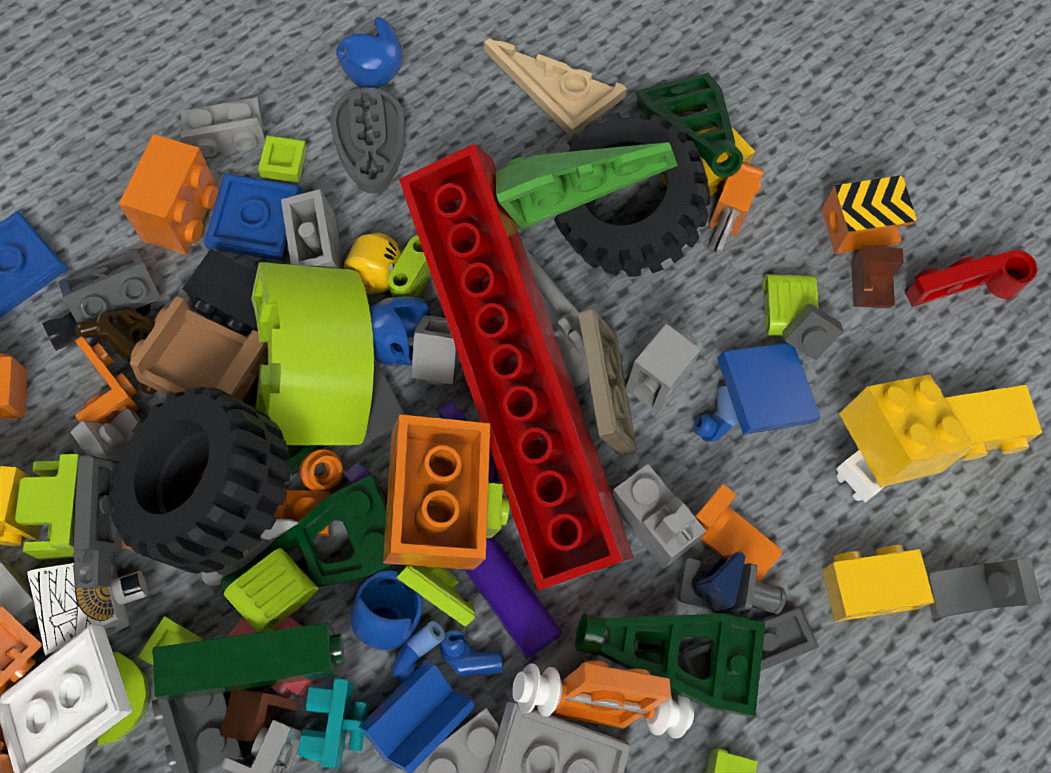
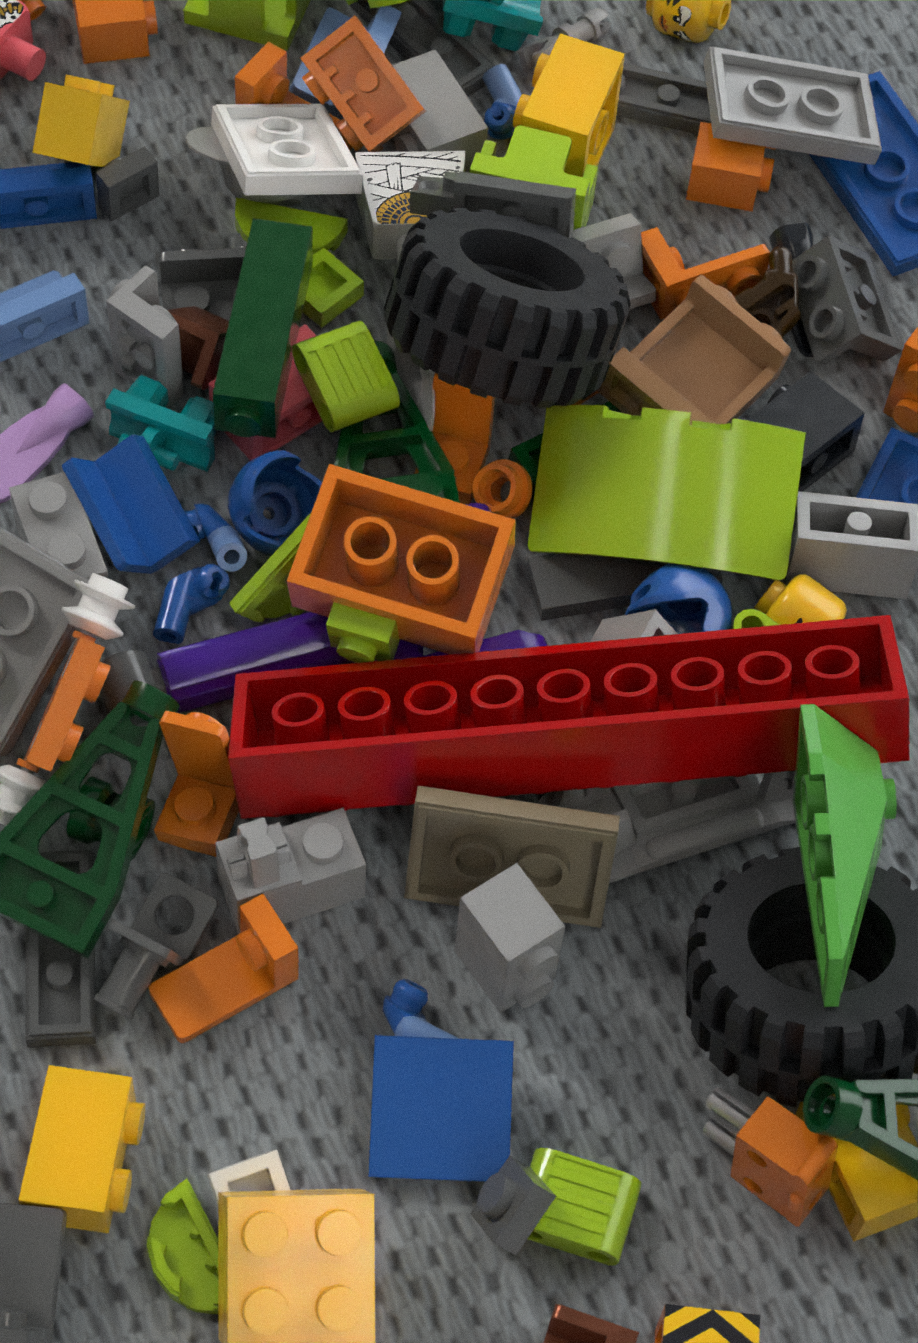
camera: 105 degrees right, 10 degrees down
dark blue slope [694,552,745,611] -> none
none -> lime tile [147,1178,218,1315]
none -> orange bracket [154,711,239,857]

